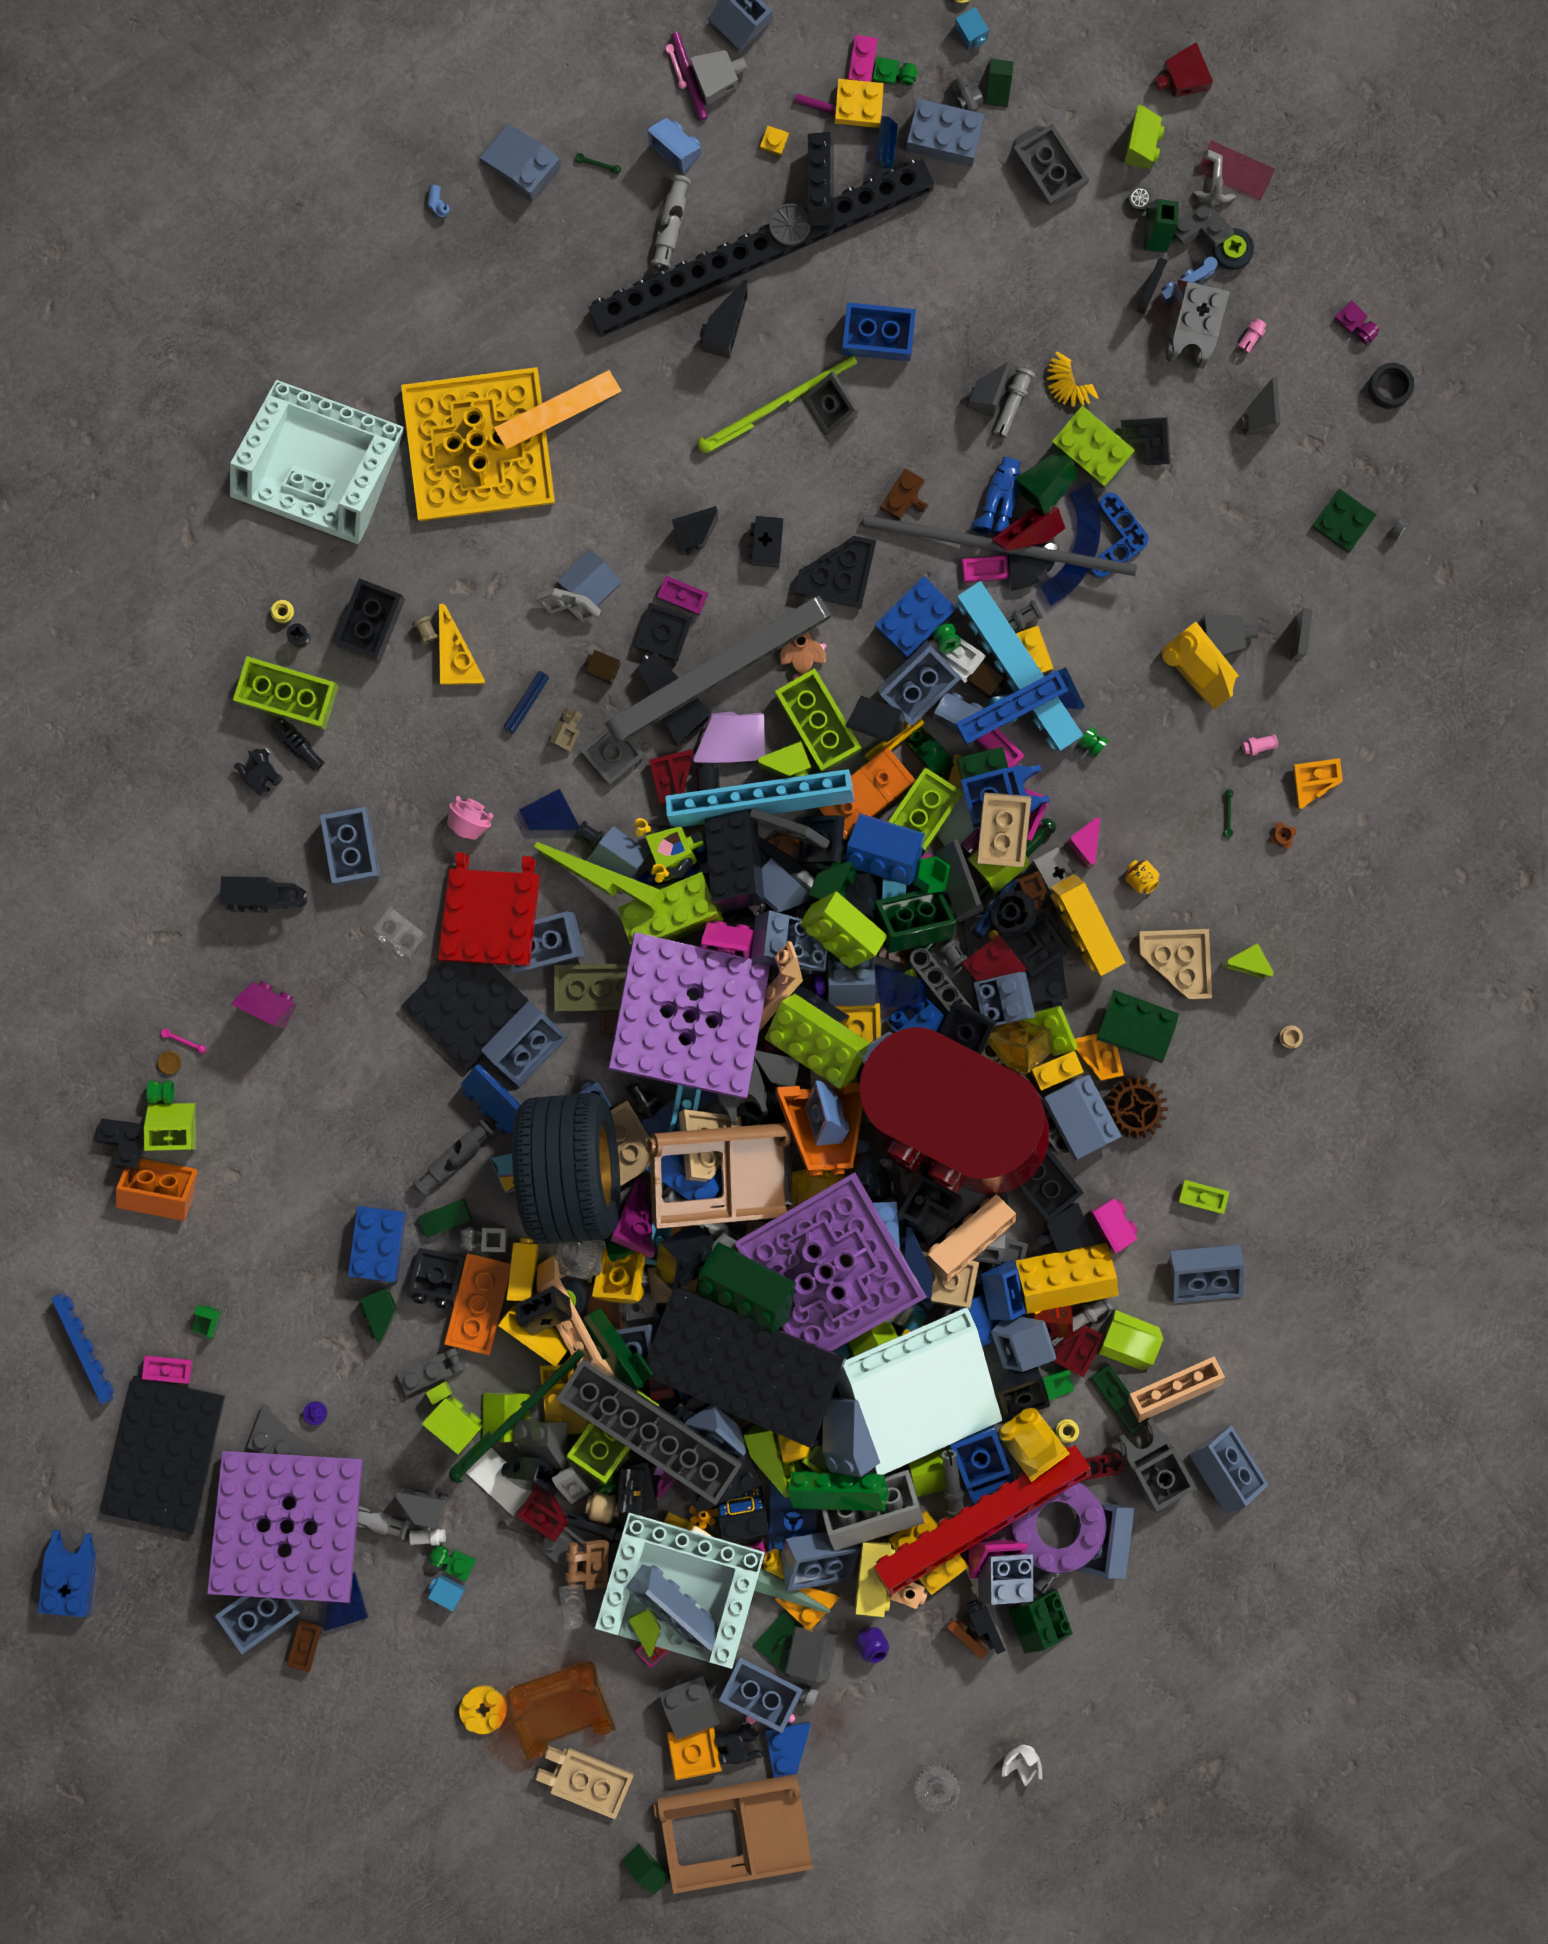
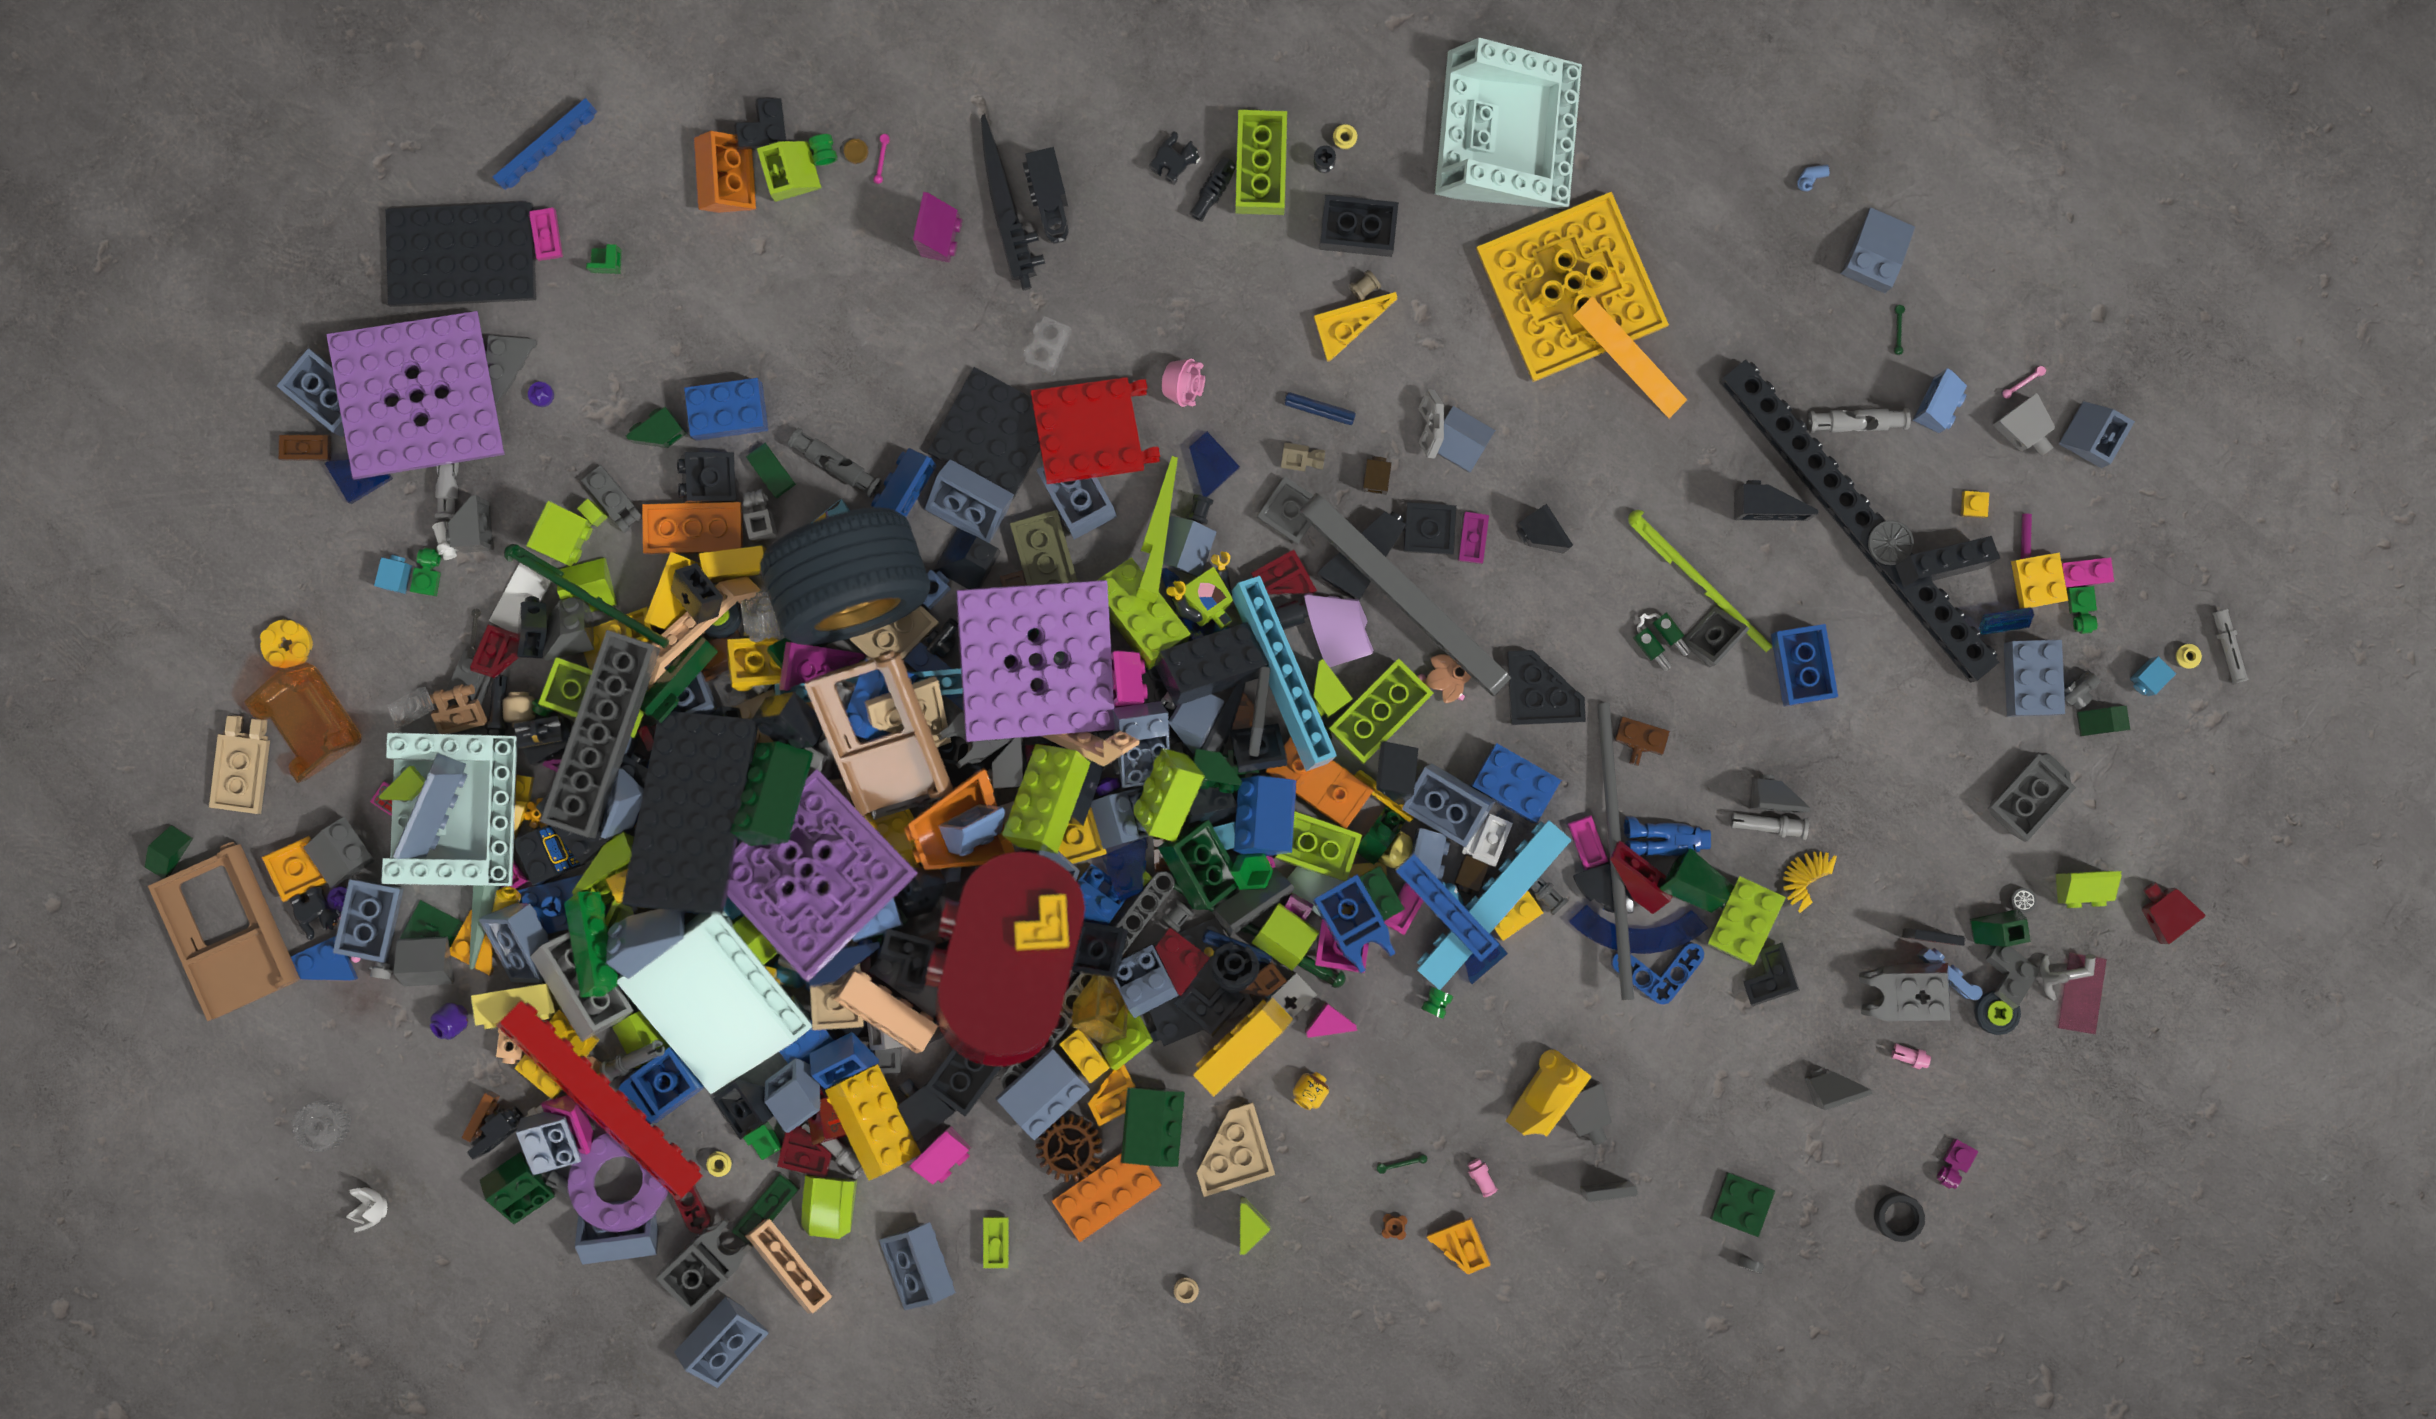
camera: 75 degrees right, 0 degrees up
blue brick [38,1530,96,1617] -> none
sand blue brick [320,807,381,886] -> none
light grey plate [552,1466,591,1504] -> none
magenta bar [671,32,708,121] -> none
black brick [748,516,783,568] -> none
green wheel [933,624,961,653] -> none
tan plate [977,793,1031,867] -> none
yellow slope [999,1408,1070,1482] -> none
none -> dark purple tile [327,887,347,912]
none -> black slope [934,528,1001,589]
none -> black piece [981,113,1045,290]
none -> yellow plate [1015,895,1068,950]
none -> orange plate [1052,1152,1162,1242]
none -> light yellow hair [1378,831,1413,868]
none -> dark green piece [1633,612,1691,671]

